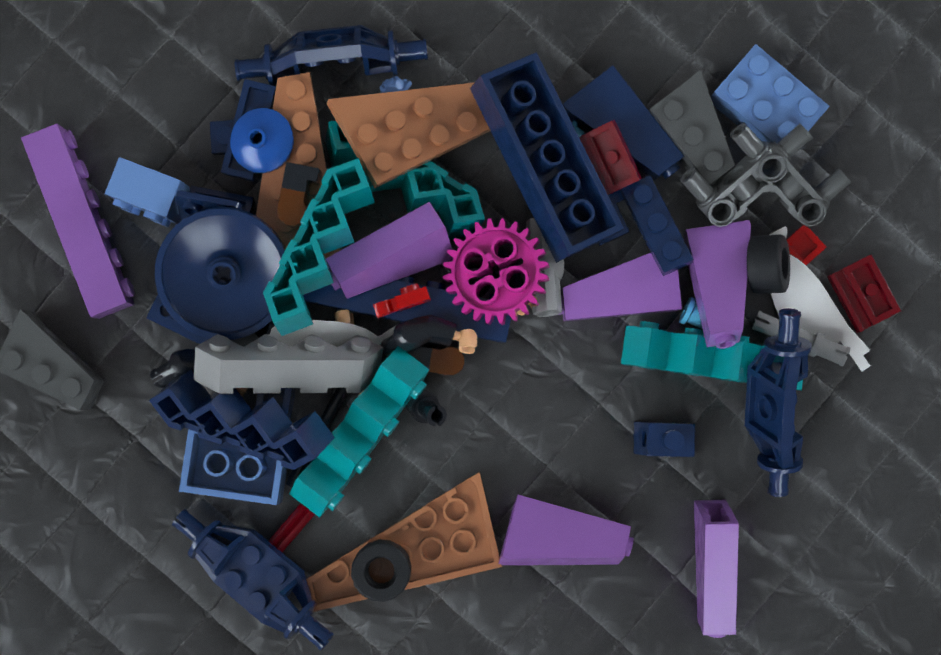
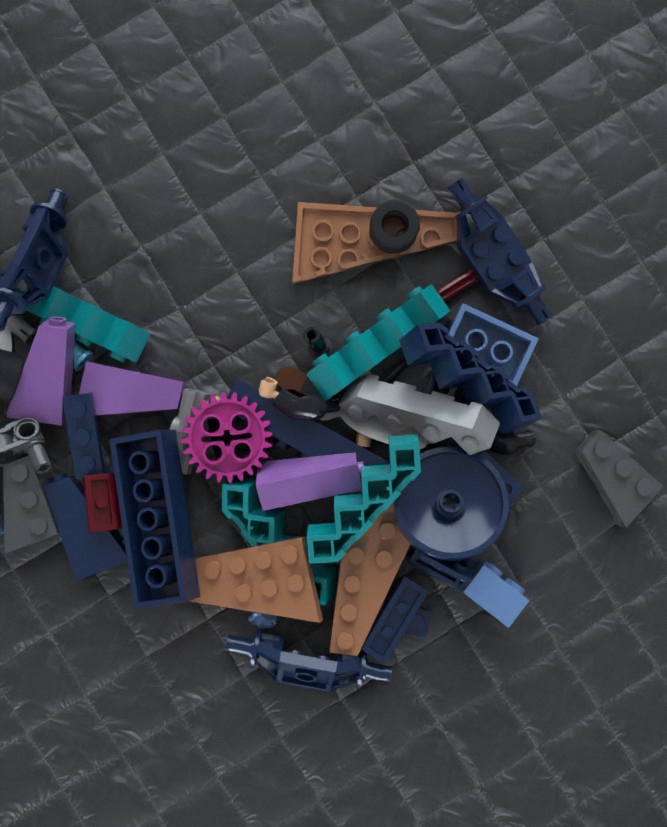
camera: 160 degrees left, 0 degrees up
medium lavender brick [21,124,135,319] -> none
blue dish [230,108,294,173] -> none
leg [277,162,323,228] -> none
red plate [373,283,431,318] -> none
medium lavender slope [498,495,634,565] -> none
dark blue torso [633,422,695,457] -> none
medium lavender slope [694,500,739,638] -> none

